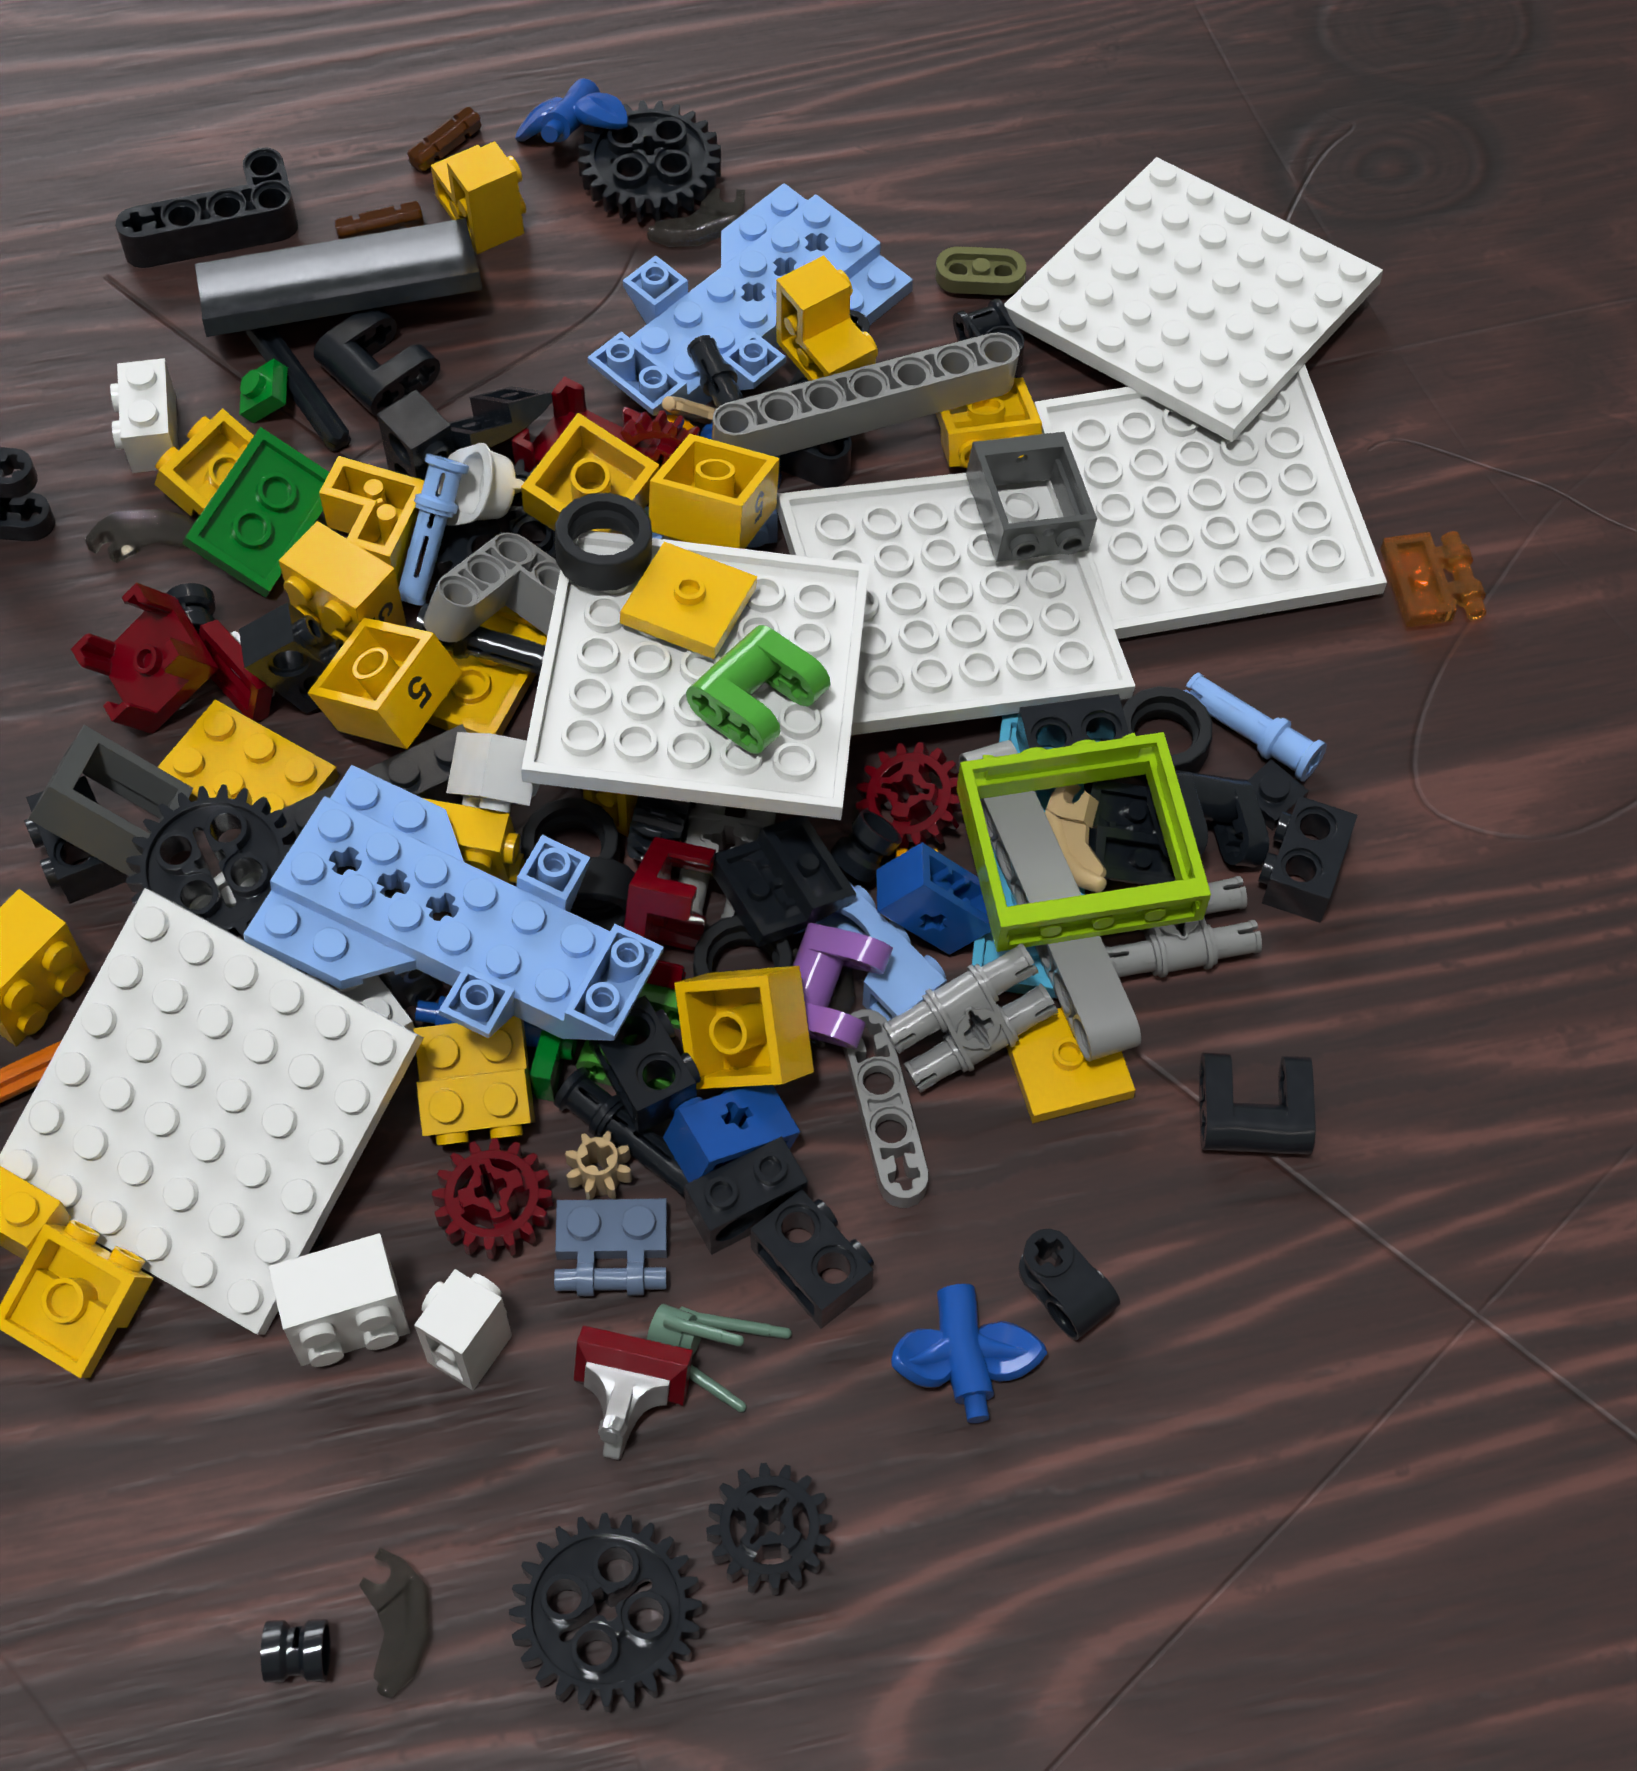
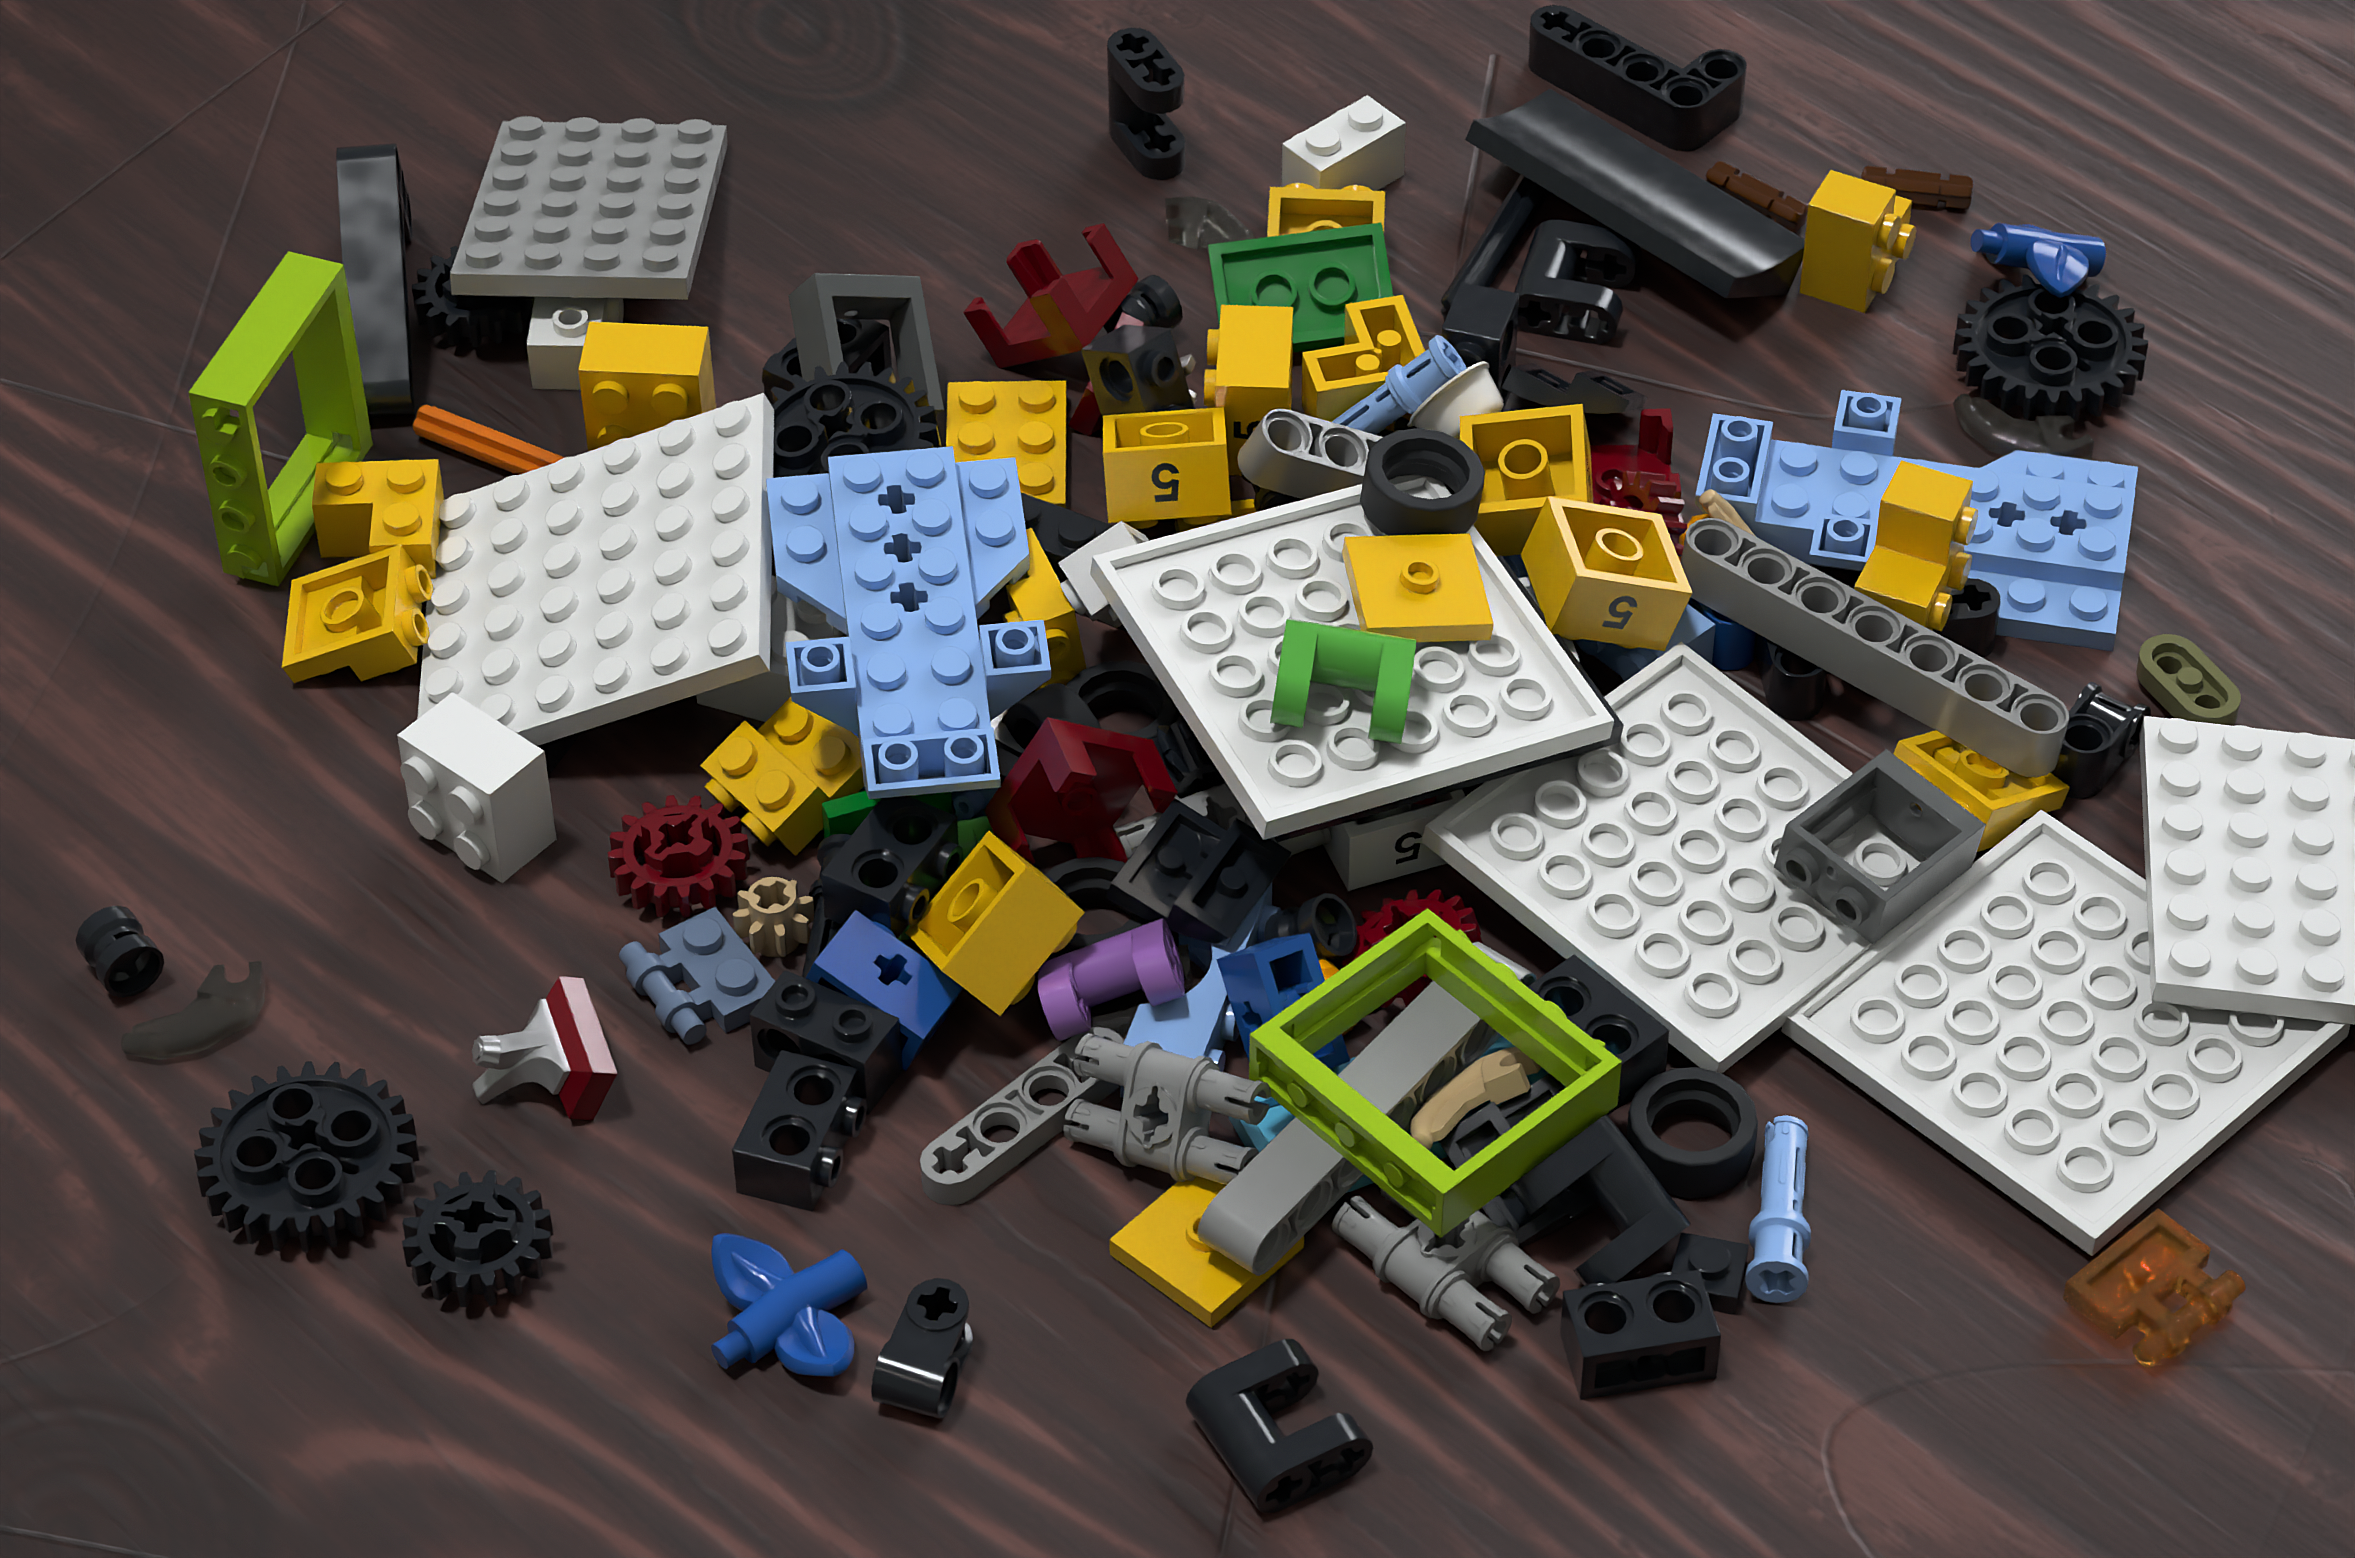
camera: 60 degrees right, 15 degrees down
green plate [239,358,288,423] -> none
white brick [414,1269,512,1391] -> none
sand green plant [647,1303,792,1412] -> none
black pin [687,335,744,408] -> none

